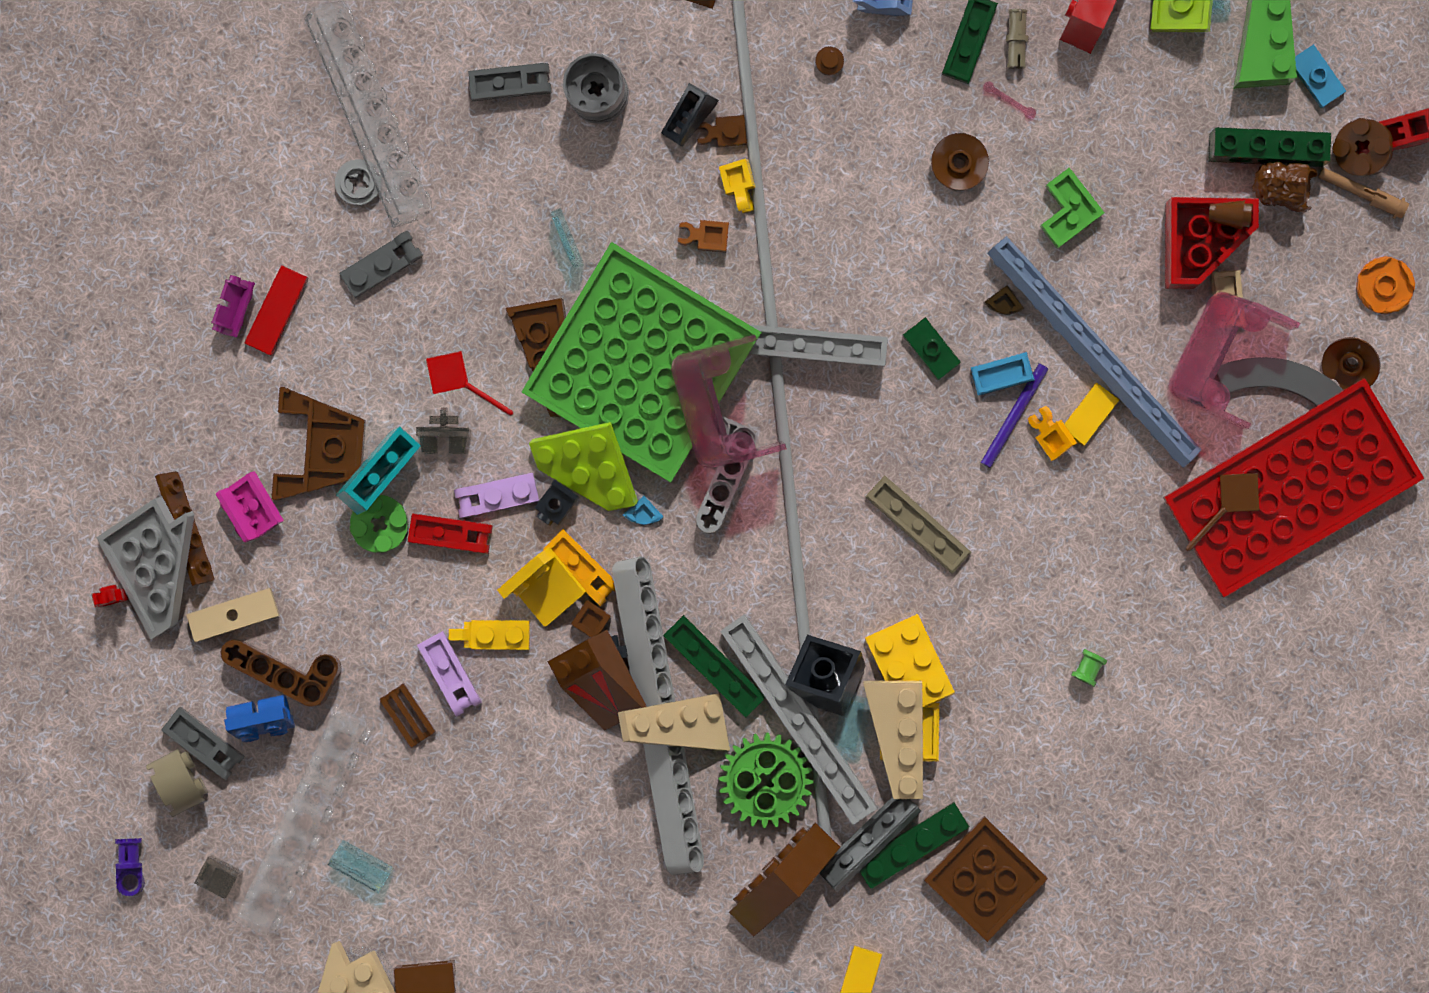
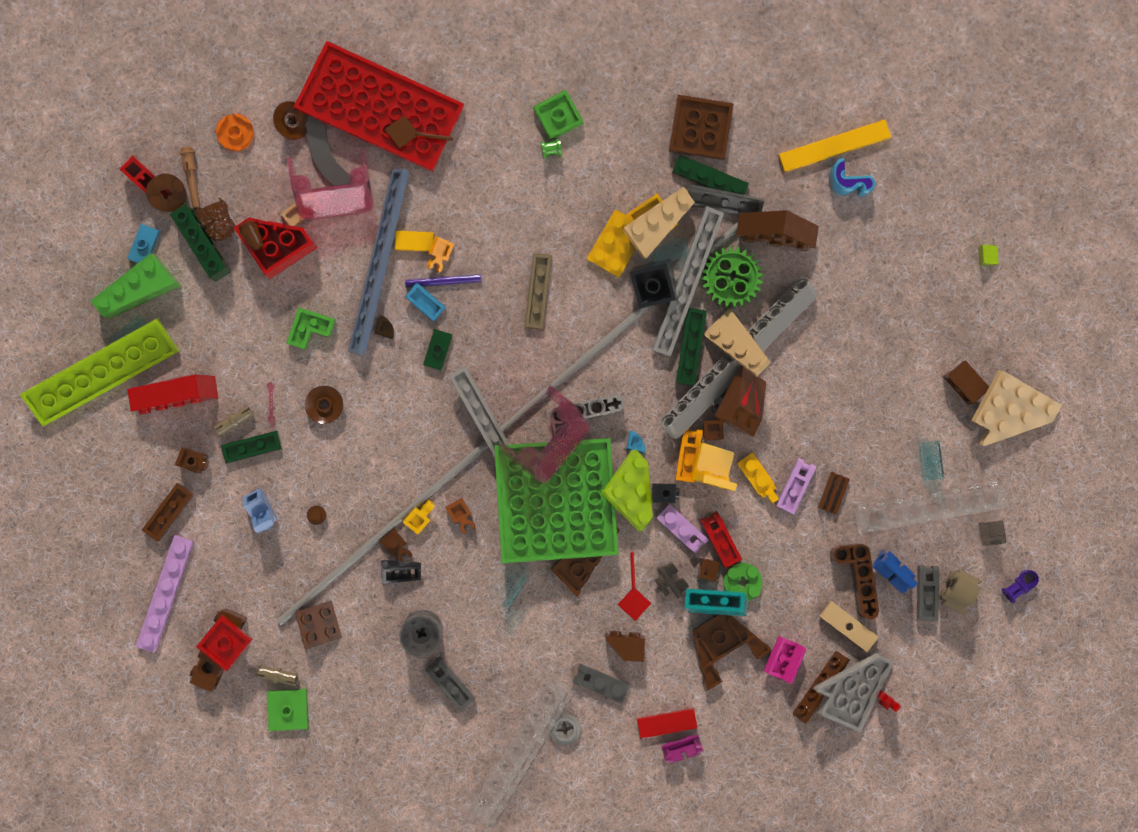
camera: 130 degrees left, 0 degrees up
none -> bright green plate [533,90,584,141]
none -> reddish brown slope [605,631,645,662]
none -> reddish brown panel [697,558,720,582]

